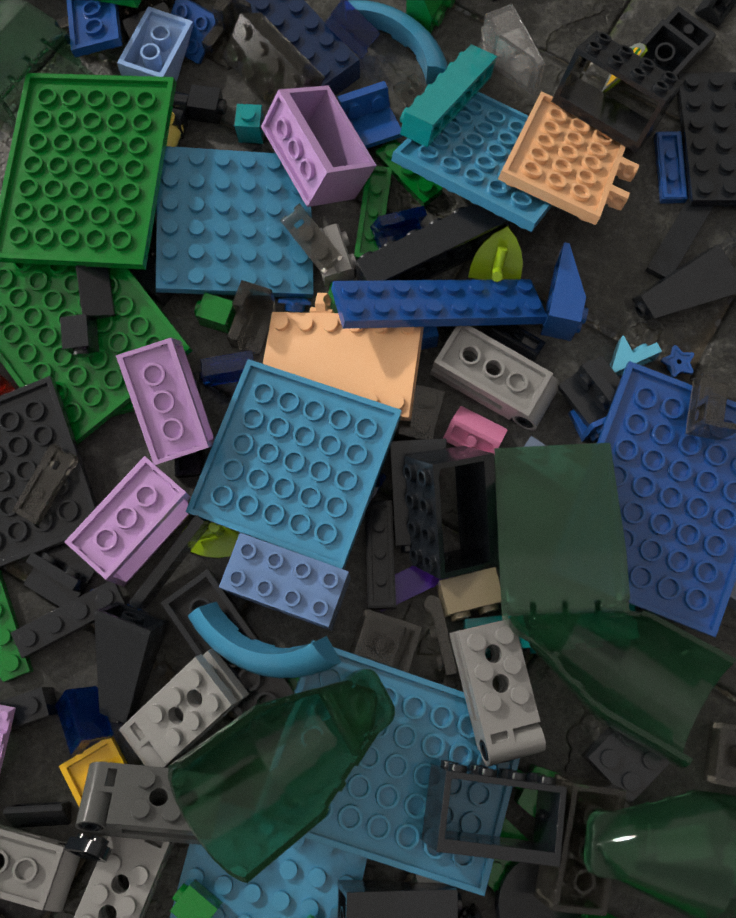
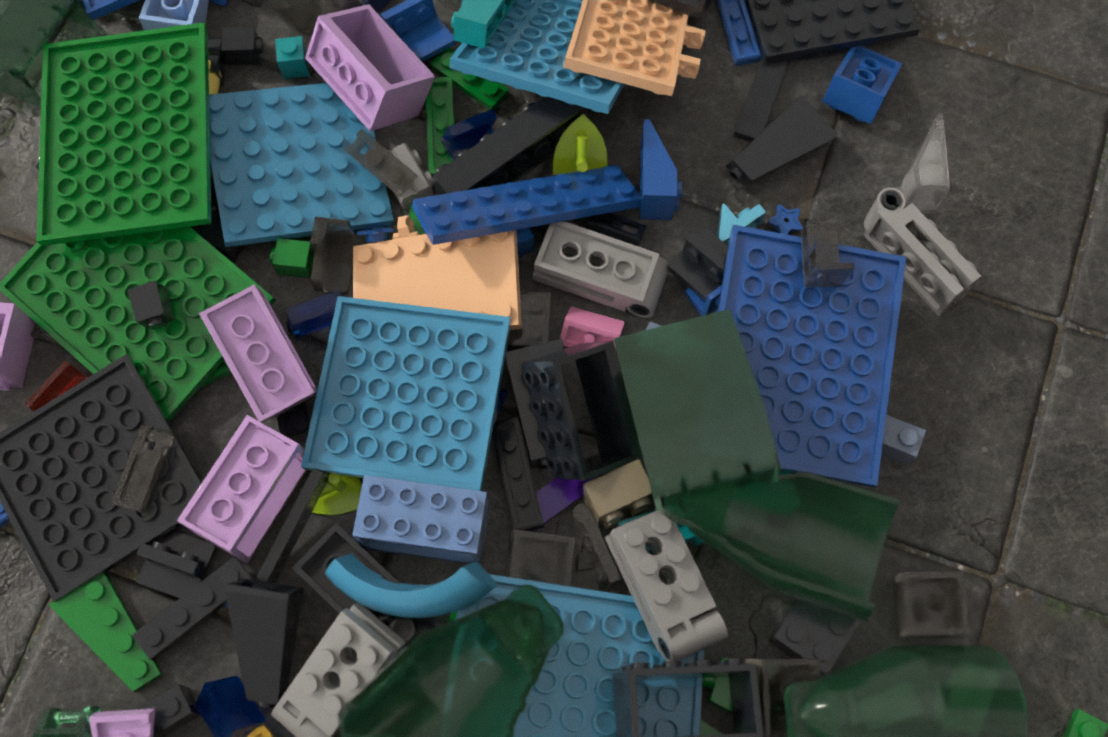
camera: 15 degrees left, 5 degrees down
black slope [76,265,116,320] -> none

